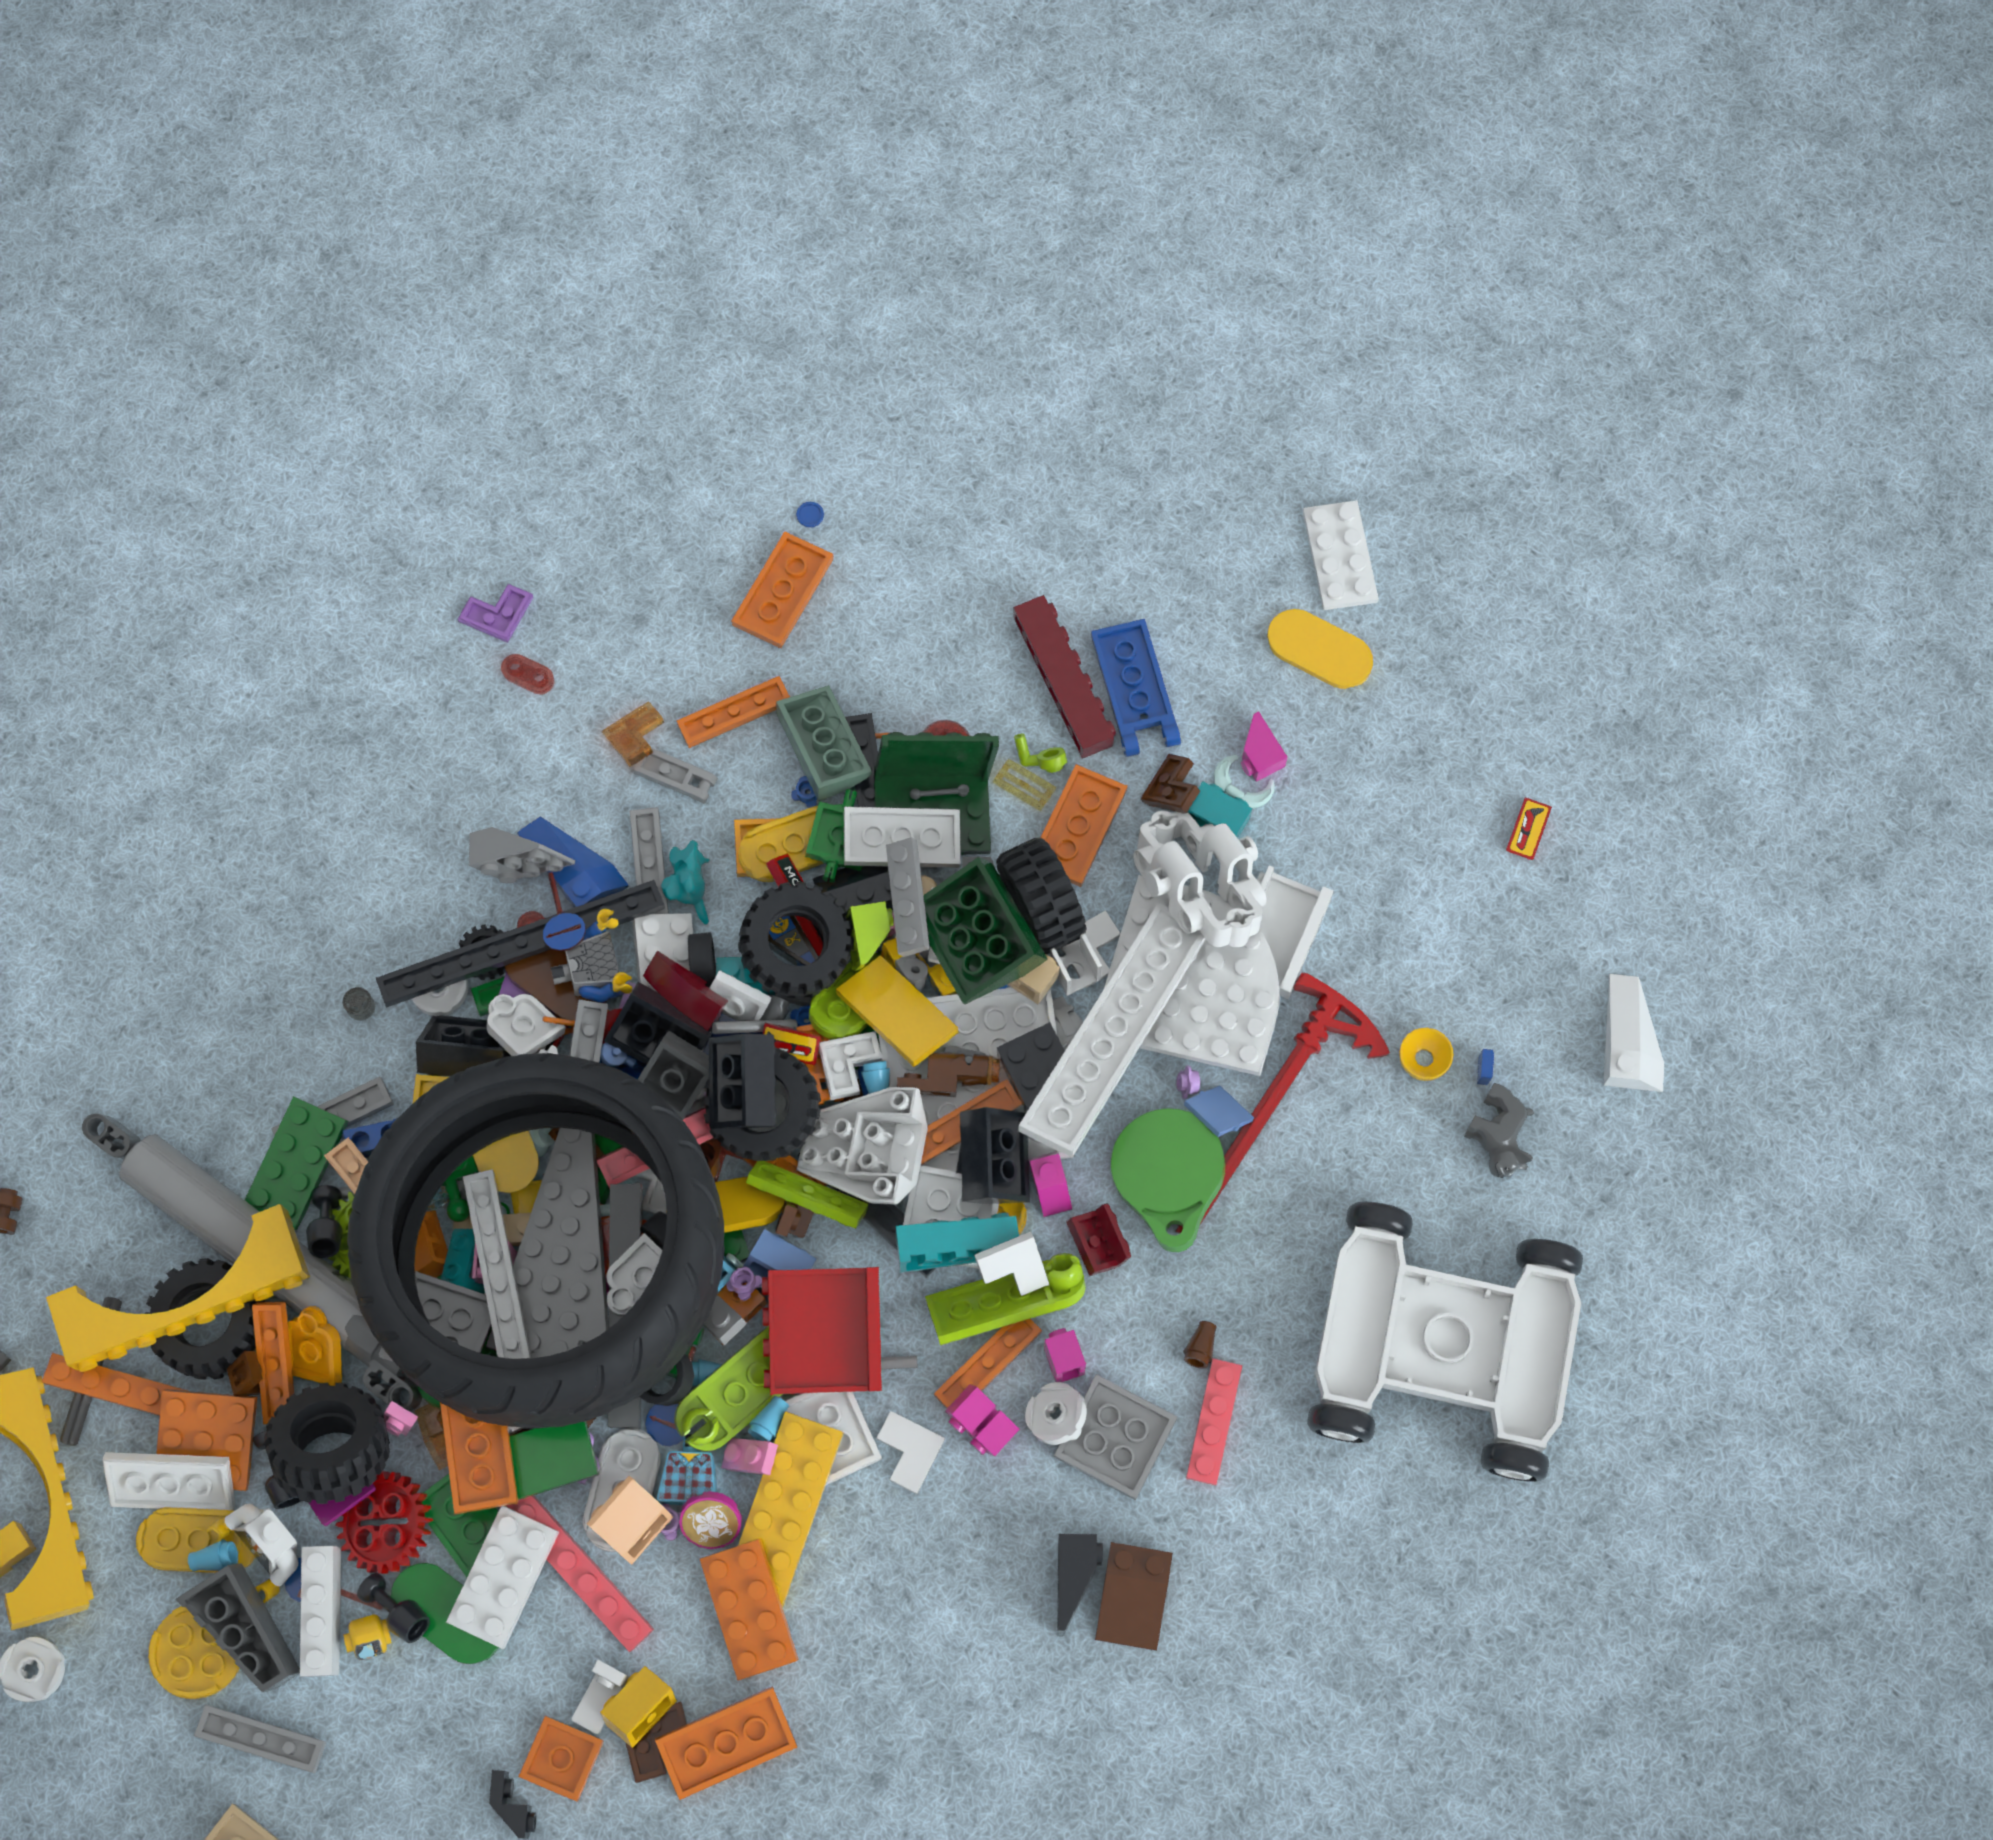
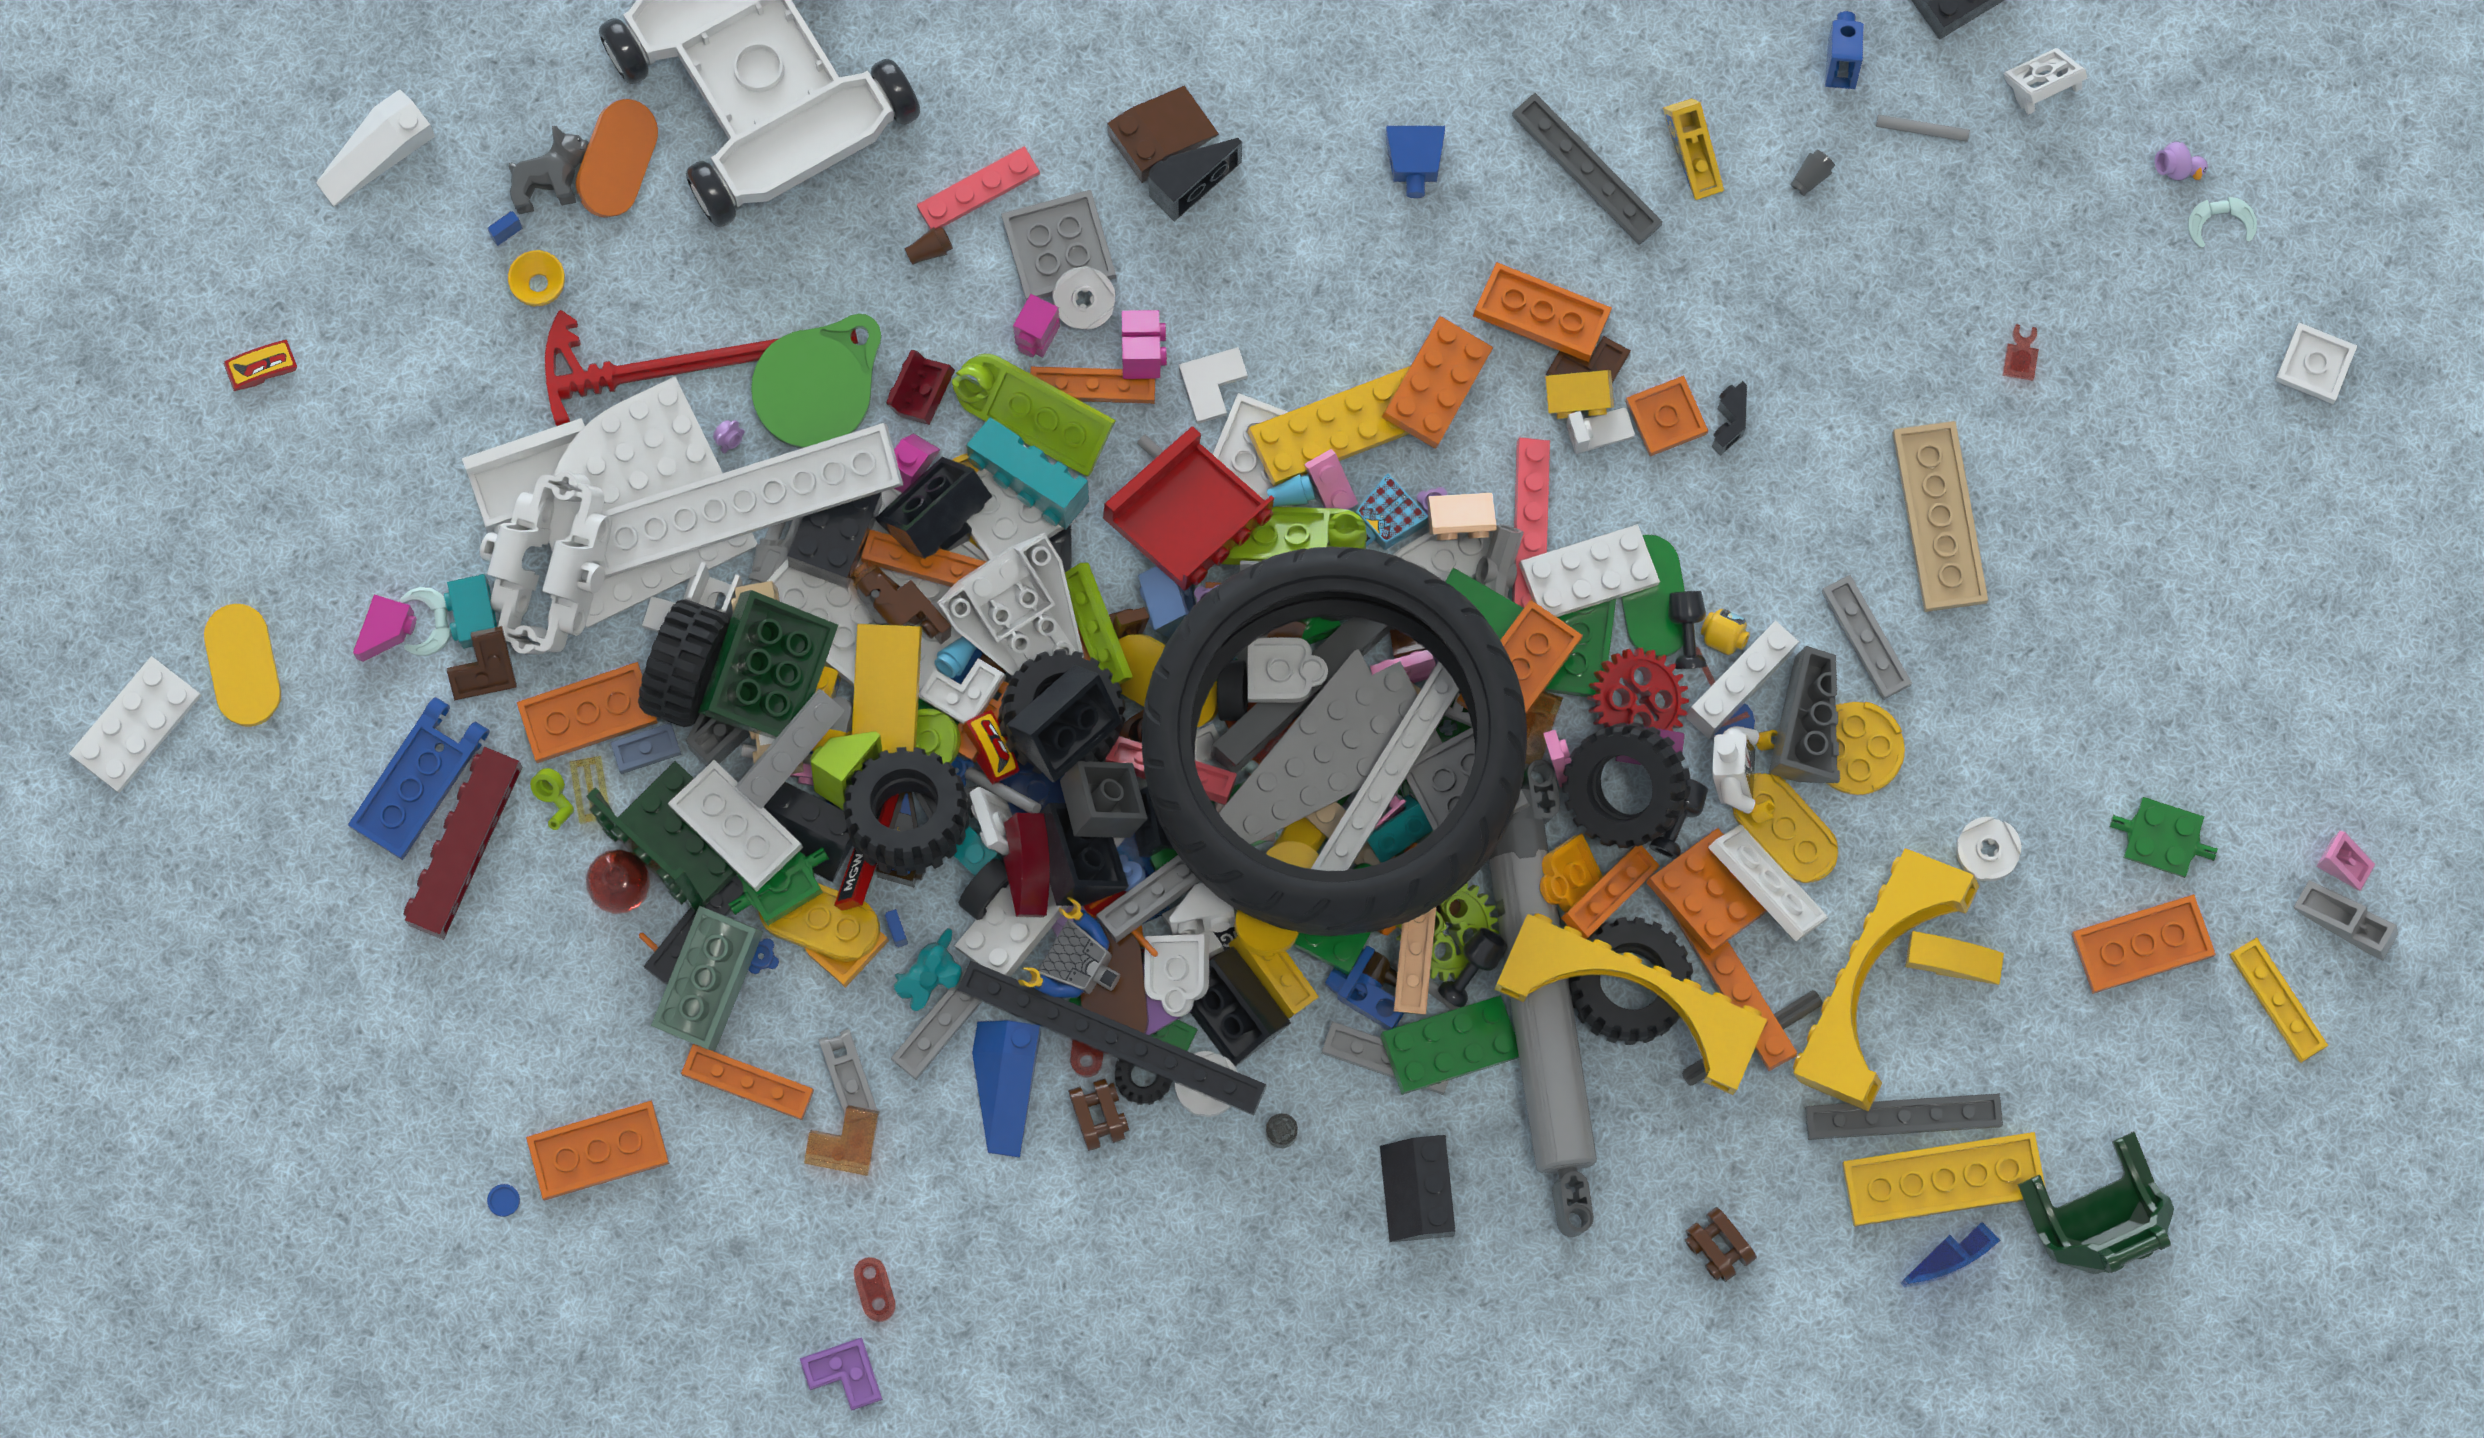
camera: 135 degrees left, 5 degrees up
medium azure cone [188,1540,238,1571] -> none
reddish brown bracket [226,1351,263,1396] -> none
light grey slope [469,827,575,883] -> none
blue piece [543,872,586,951] -> none
tile [679,1491,742,1549] -> none
dark grey hinge [910,784,969,800] -> none
white tile [974,1232,1049,1296] -> none
medium blue piece [1184,1086,1254,1137] -> none
none -> orange tile [576,99,658,218]
none -> sand blue plate [610,723,682,774]
none -> blue tile [885,909,908,948]
none -> reddish brown brick [1068,1078,1129,1151]
none -> black slope [1380,1135,1456,1243]
none -> blue torso [1386,126,1445,198]
none -> light grey piece [1476,524,1524,599]

